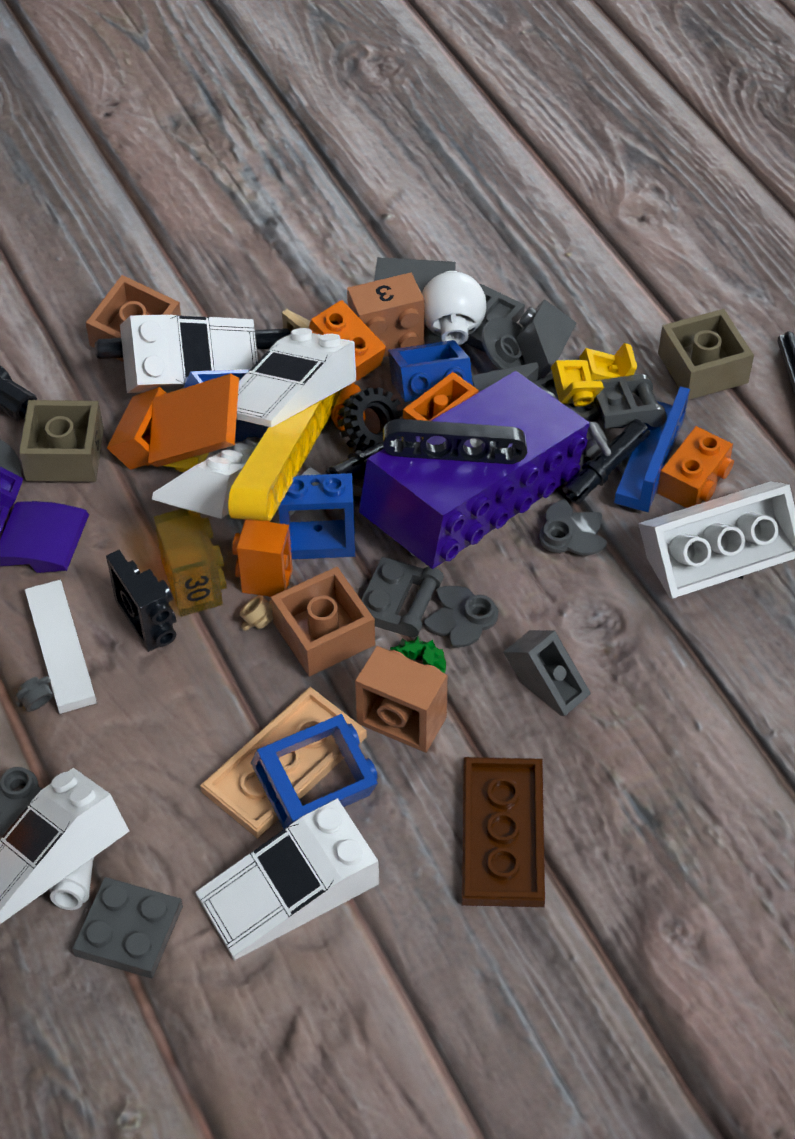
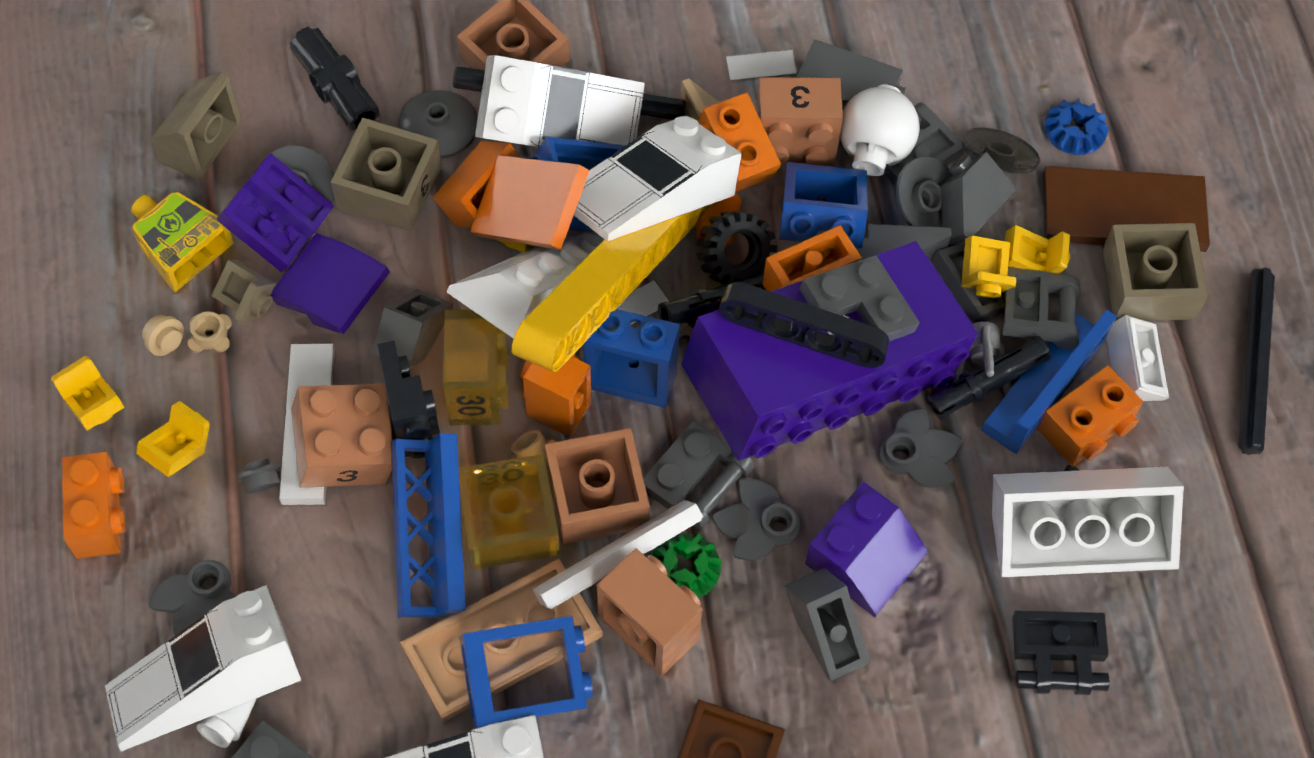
camera: 15 degrees right, 10 degrees up
none -> nougat brick [291,384,393,488]
none -> dark grey slope [371,289,454,369]
none -> blue fence [391,433,465,618]
none -> dark grey dish [399,90,478,158]
none -> clear yellow brick [459,454,560,570]
none -> white tile [532,500,703,609]
none -> white sticker [726,50,797,80]
none -> dark grey plate [799,255,920,341]
none -> dark purple slope [805,481,928,617]
none -> clear smoke dish [962,128,1040,174]
none -> black plate [1012,610,1110,695]
none -> reddish brown tile [1043,166,1210,252]
none -> blue gear [1044,98,1109,155]
none -> white slope [1106,315,1169,401]

